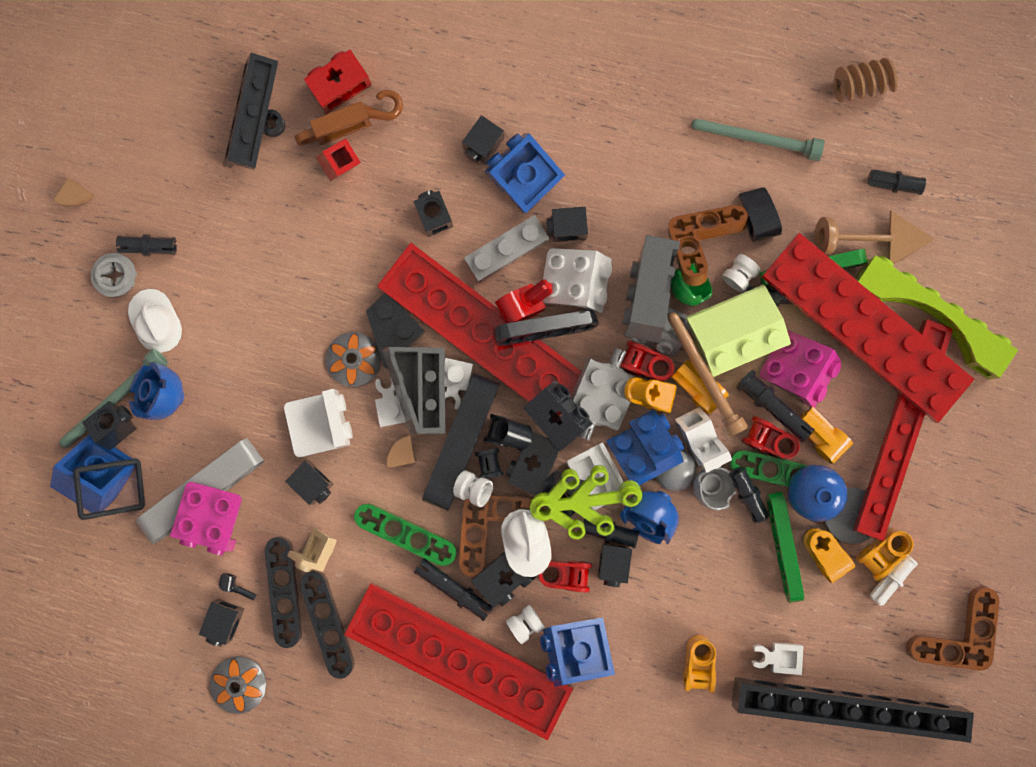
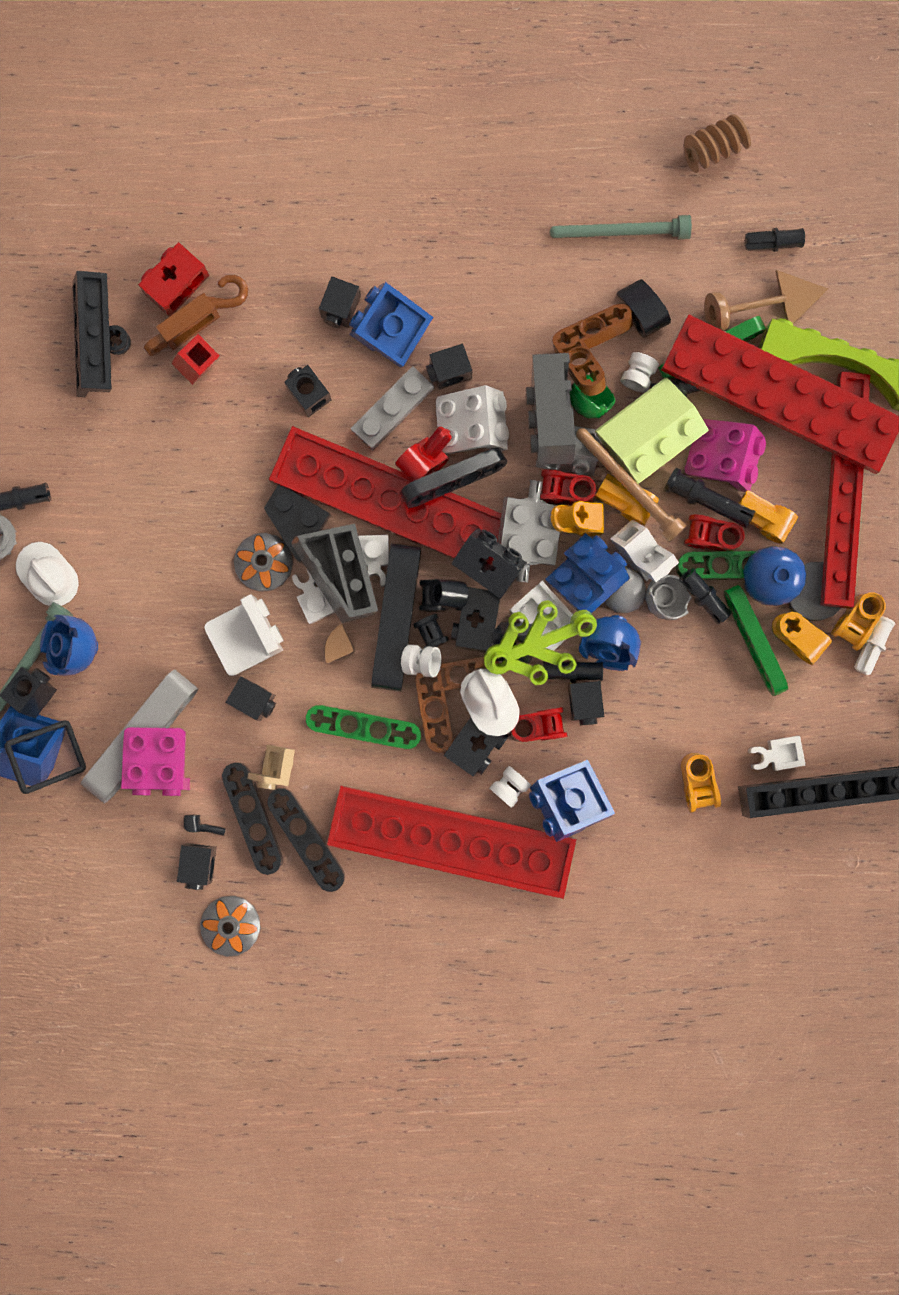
camera: 15 degrees left, 0 degrees up
black pin [414,558,493,622] -> none

